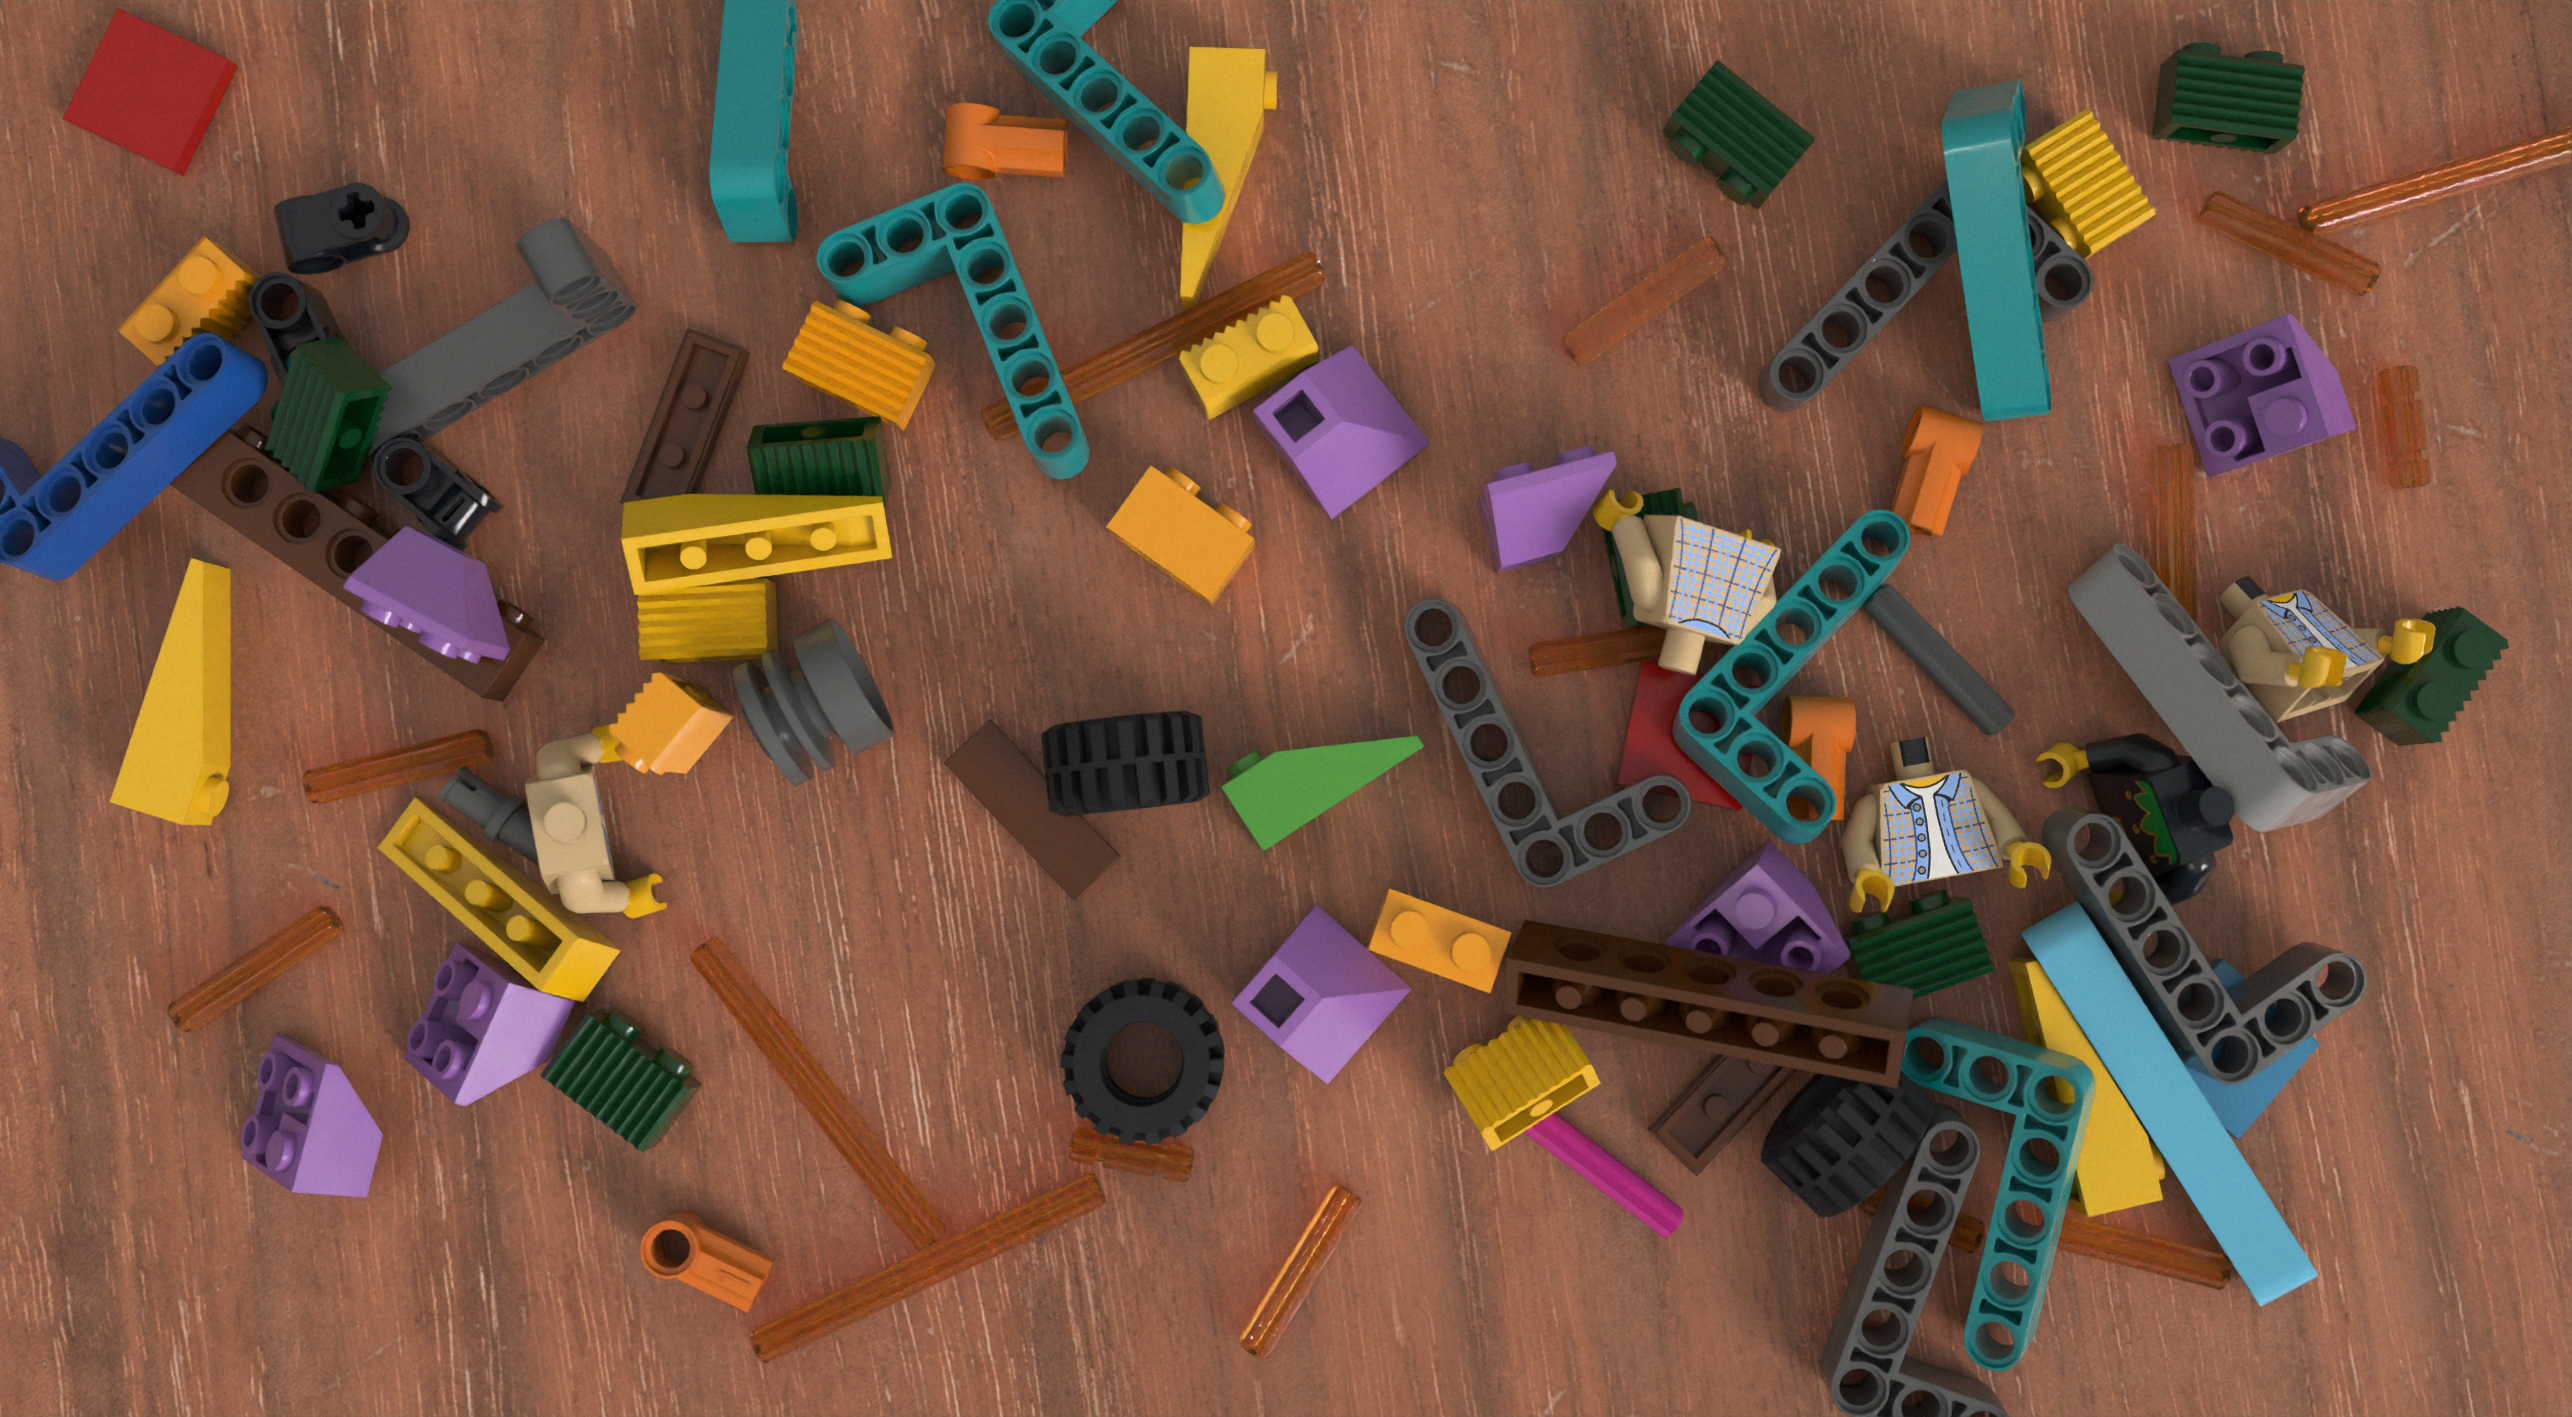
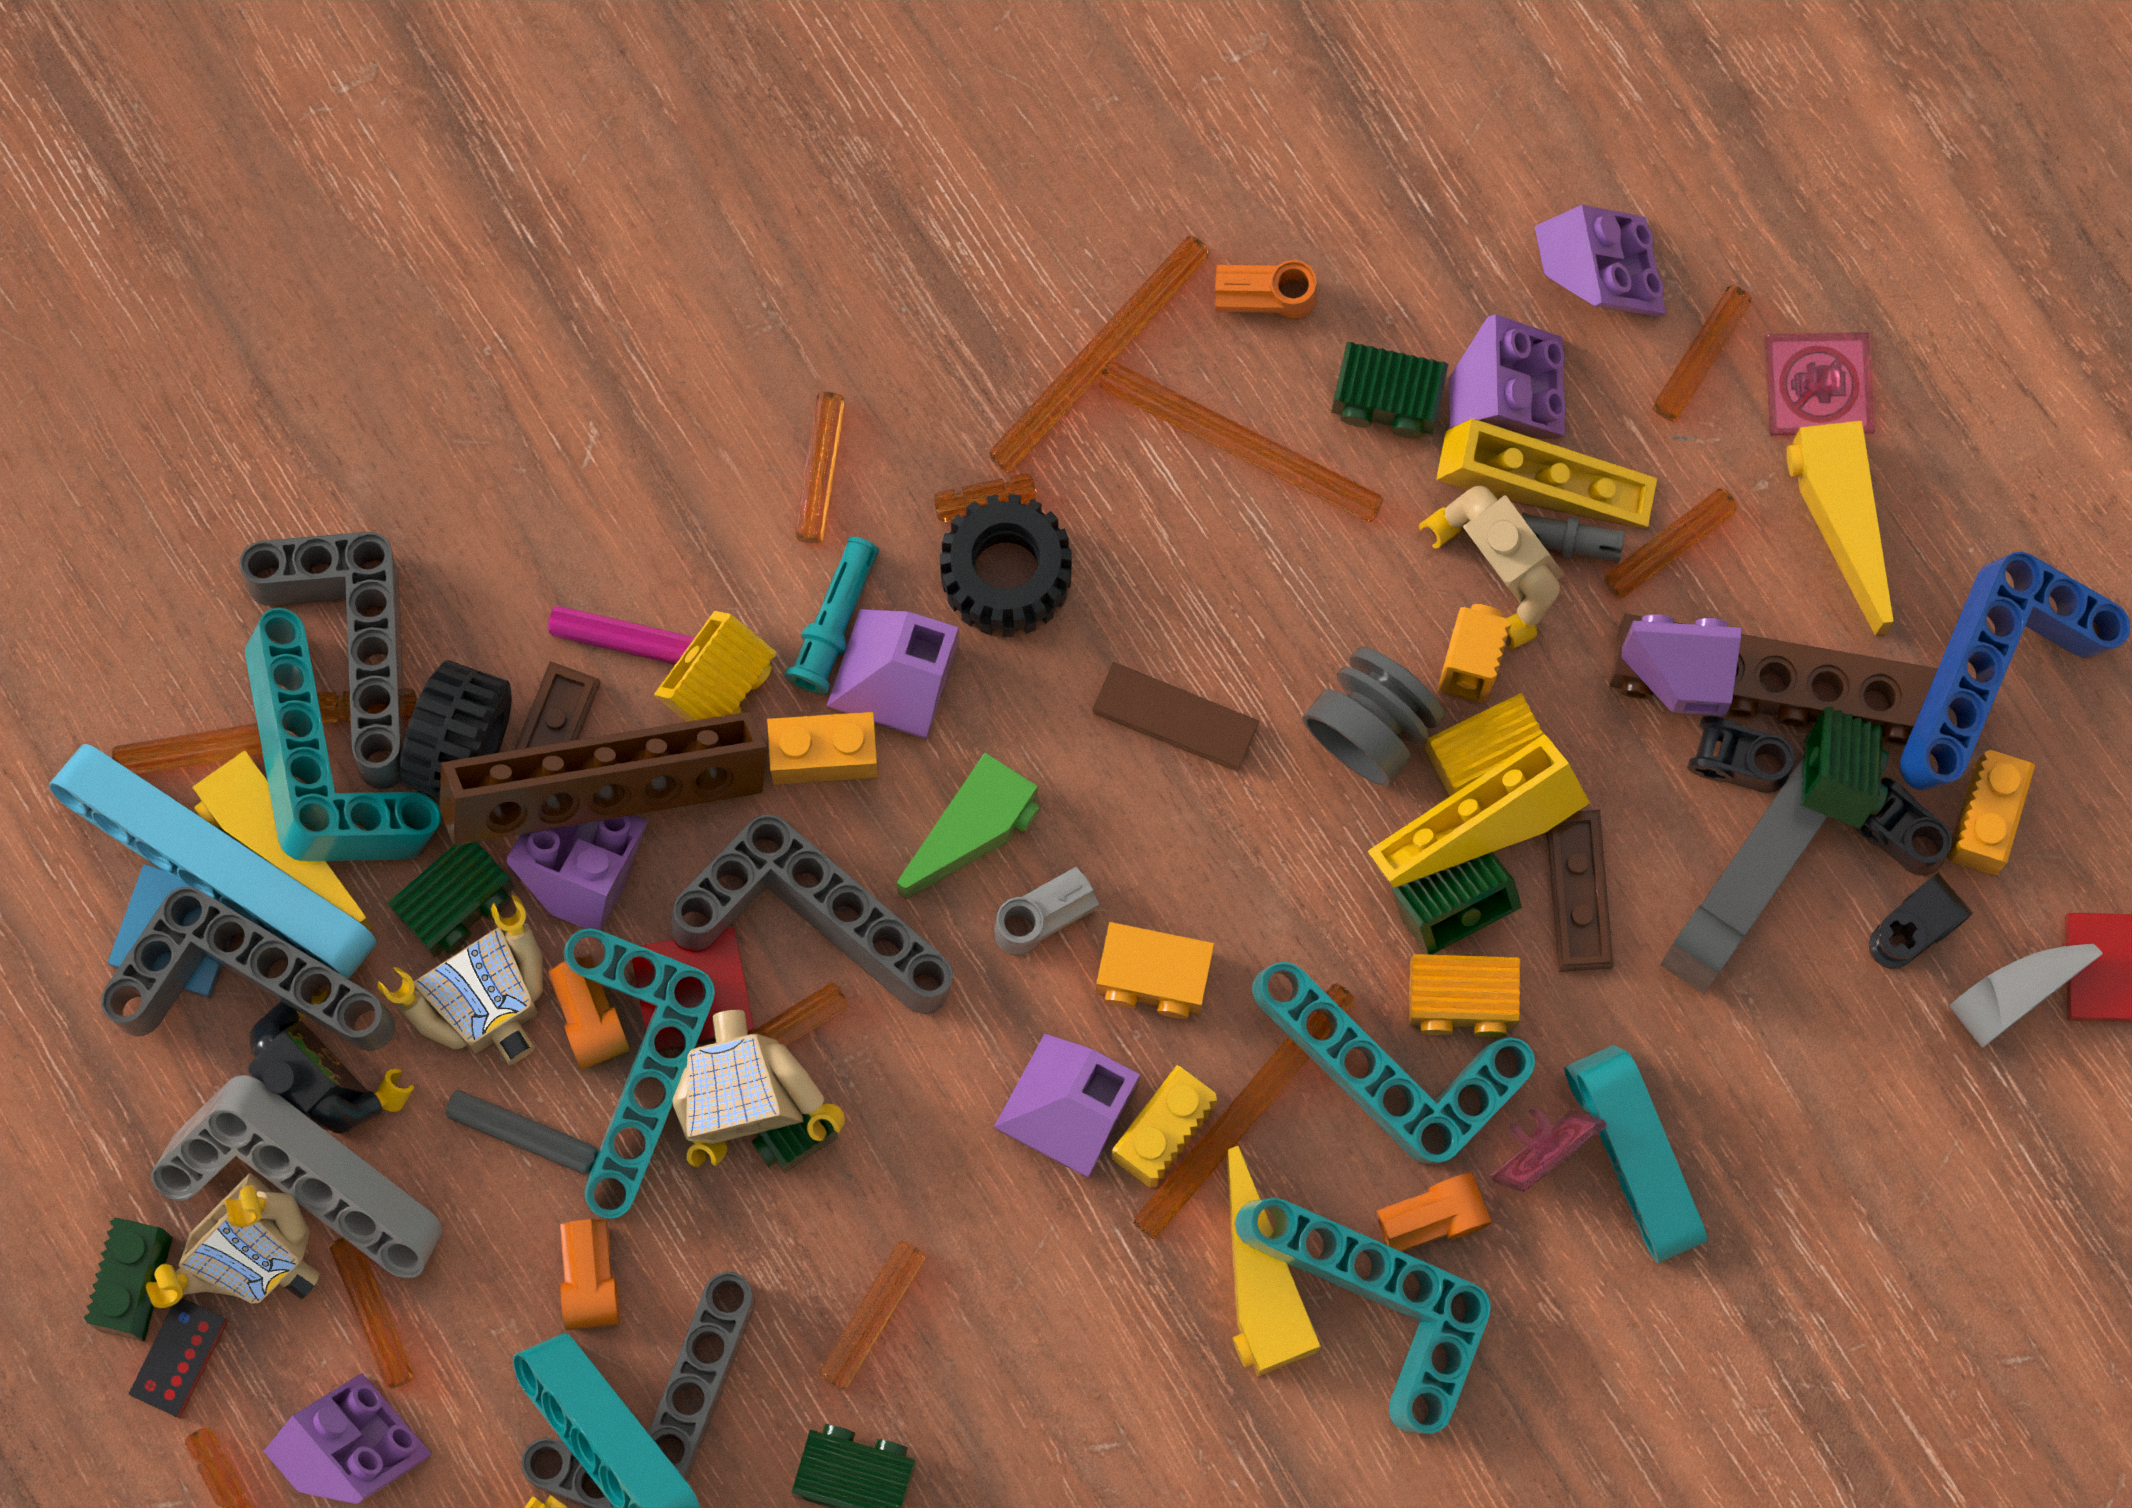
camera: 155 degrees right, 10 degrees down
black tyre [1041,711,1210,817] -> none
medium lavender slope [1477,446,1617,574] -> none
none -> black tile [128,1298,228,1419]
none -> teal pin [784,536,880,695]
none -> light grey piece [994,866,1099,955]
none -> clear pink piece [1489,1109,1608,1193]
none -> clear pink piece [1765,332,1875,435]
none -> light grey piece [1948,944,2103,1048]

